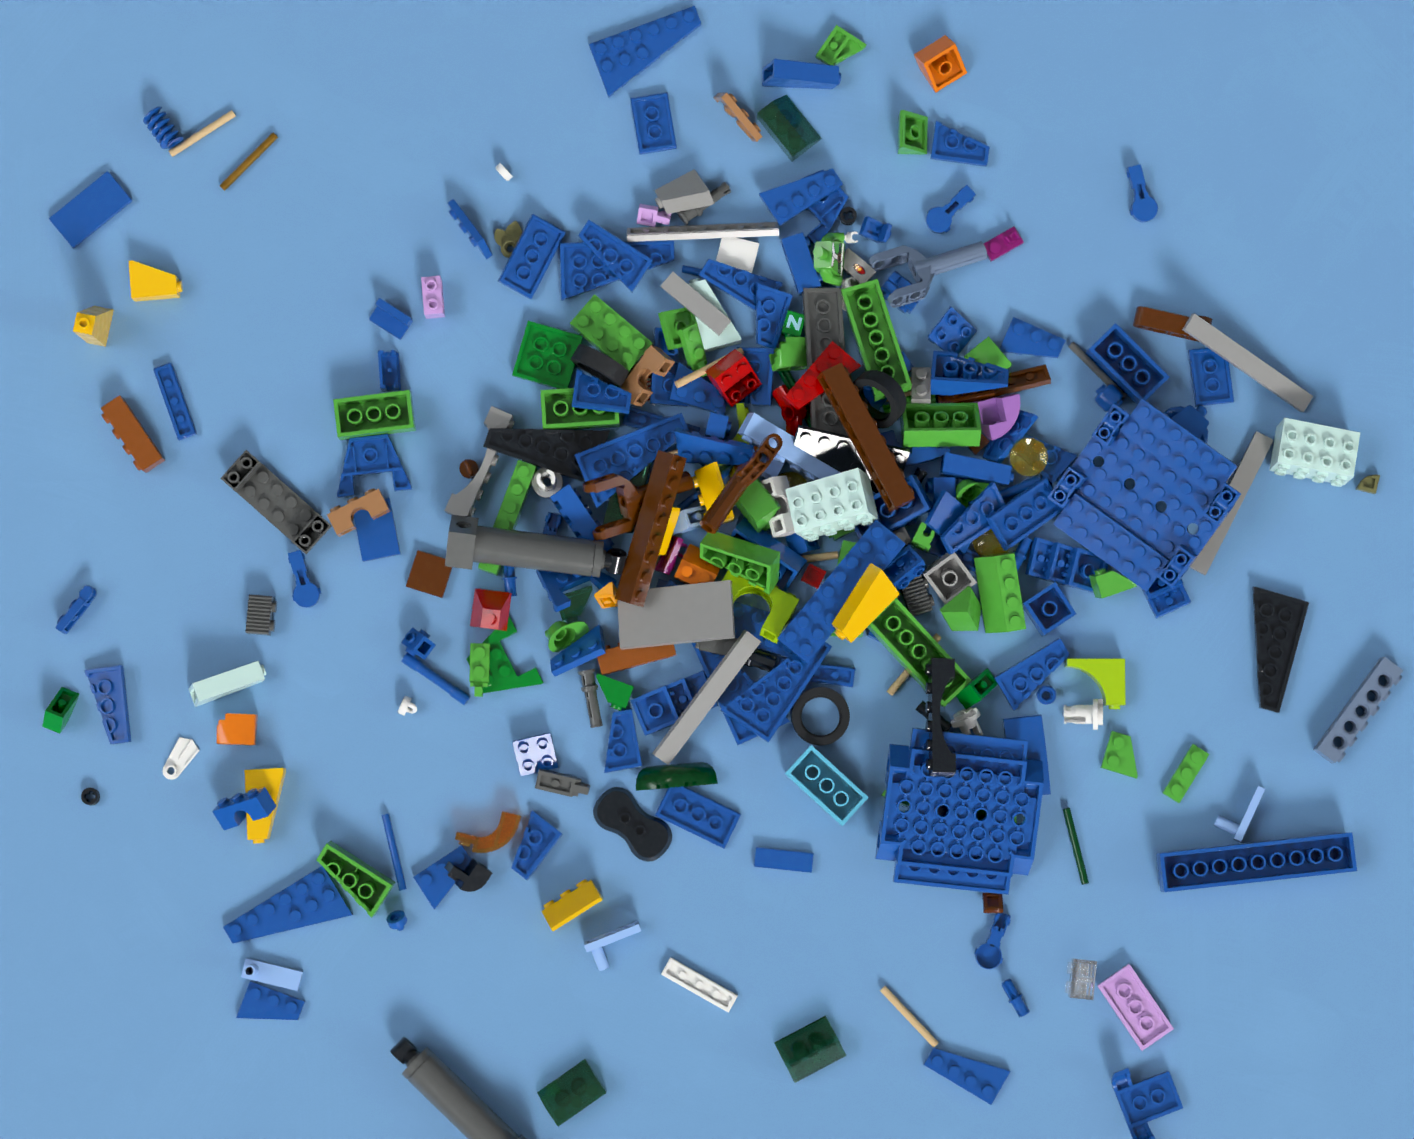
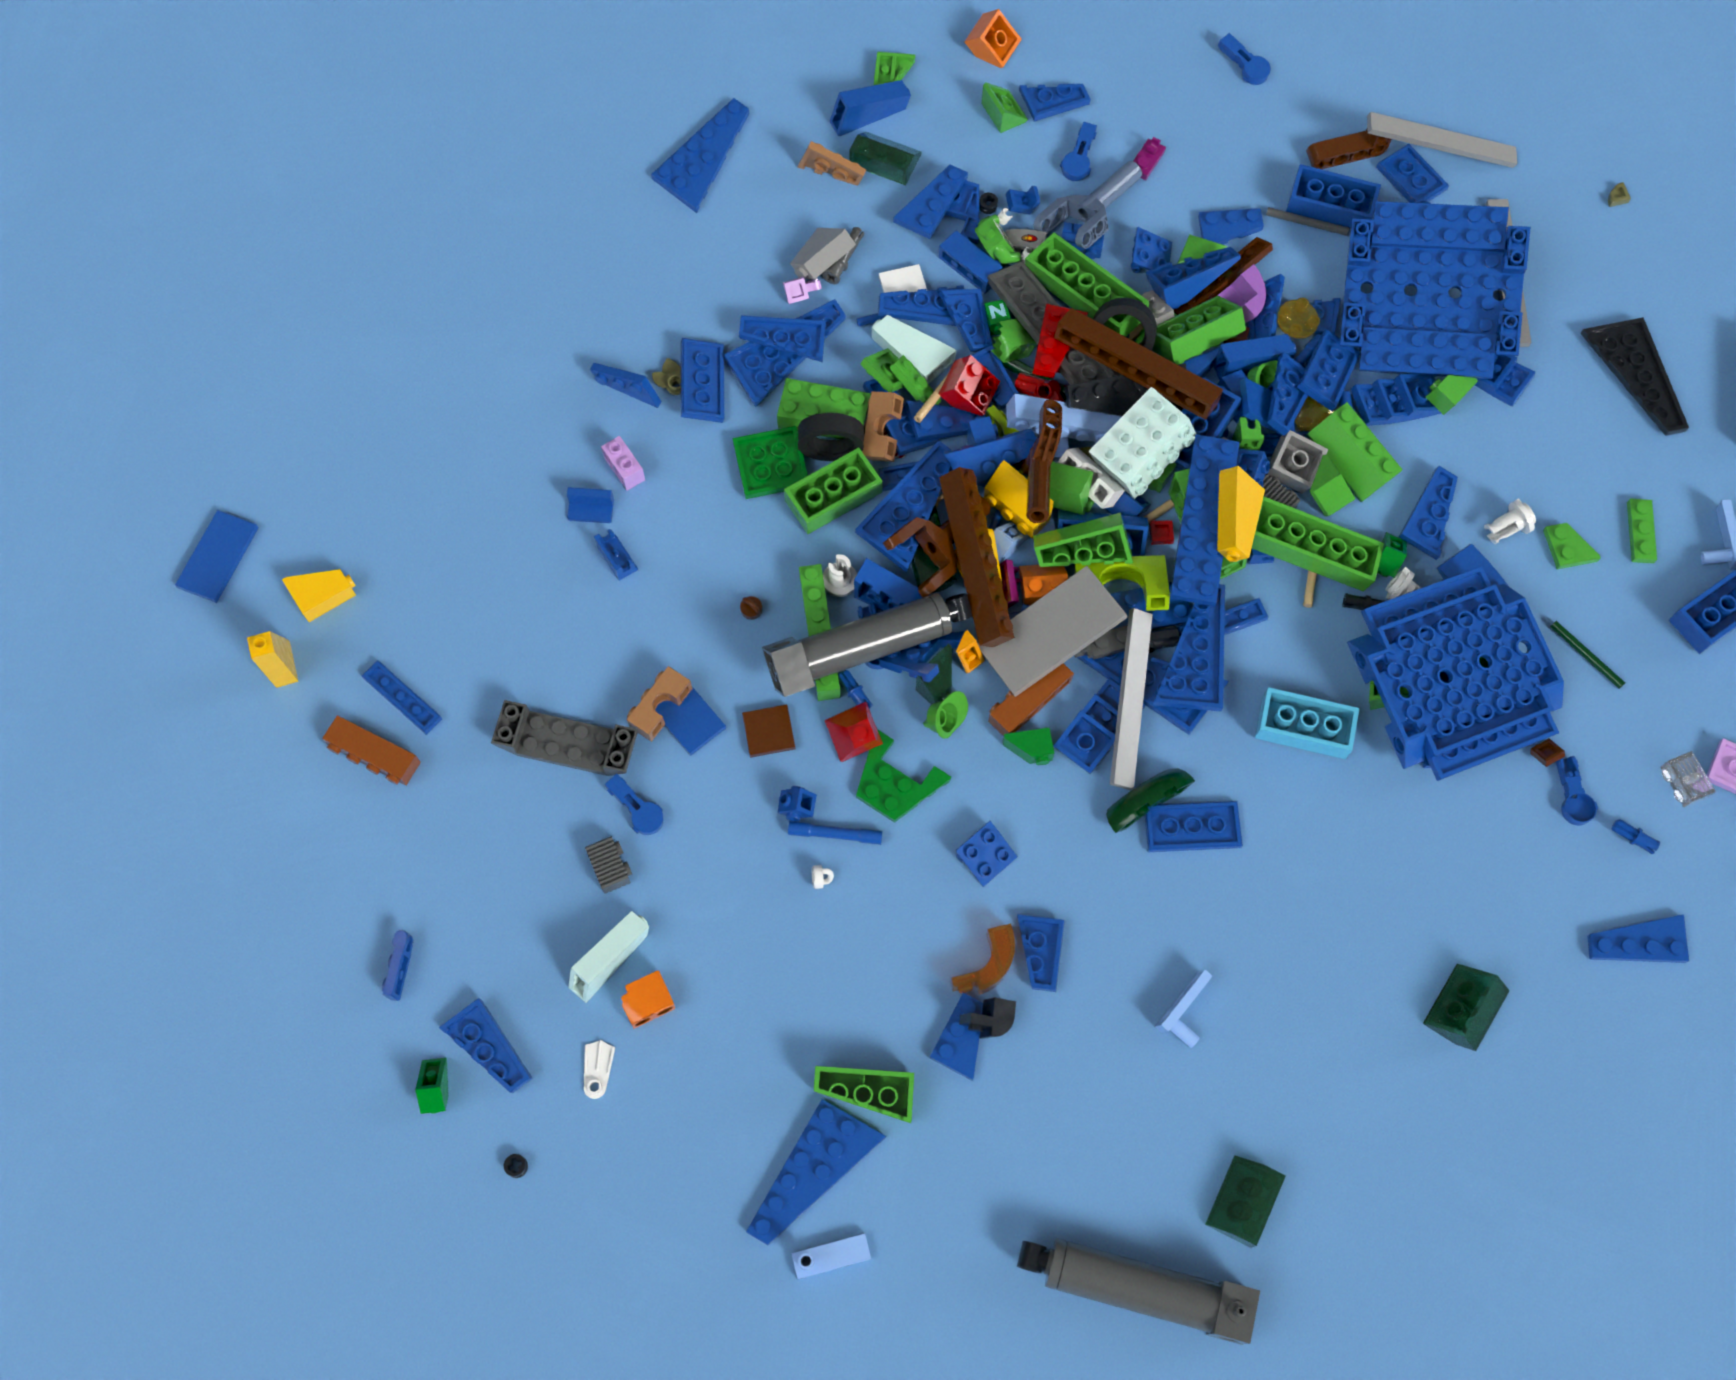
camera: 25 degrees left, 15 degrees down
blue piece [143,107,183,149] -> none
tan bar [168,110,236,157] -> none
blue arch [212,787,276,830] -> none
pearl gold bar [219,133,278,191] -> none
blue wing [236,981,305,1020] -> none
yellow slope [244,768,286,844] -> none
bright green brick [333,390,416,440] -> none
blue wing [337,434,412,498] -> none
blue piece [381,814,407,891] -> none
blue tile [386,910,407,931] -> none
light grey arch [444,406,515,517] -> none
bright green hinge [469,643,490,697] -> none
black wing [483,428,610,482] -> none
white tile [495,163,513,181] -> none
dark grey hinge [535,768,590,797] -> none
yellow slope [541,879,603,931] -> none
blue wing [550,624,606,677] -> none
blue wing [572,369,632,414] -> none
dark grey pin [578,669,603,728] -> none
black plate [593,787,672,862] -> none
blue wing [604,709,642,773] -> none
light grey tile [627,222,779,242] -> none
blue tile [630,92,677,155] -> none
light grey tile [661,272,731,336] -> none
white tile [661,957,738,1013] -> none
blue tile [754,847,814,873] -> none
black tyre [791,687,850,746] -> none
tan bar [880,986,939,1048] -> none
black arch [925,658,956,777] -> none
blue brick [1022,582,1077,636] -> none
blue plate [1037,685,1056,705] -> none
lime arch [1065,659,1126,709] -> none
blue head [1095,384,1123,412] -> none
light aqua brick [1269,418,1360,487] -> none

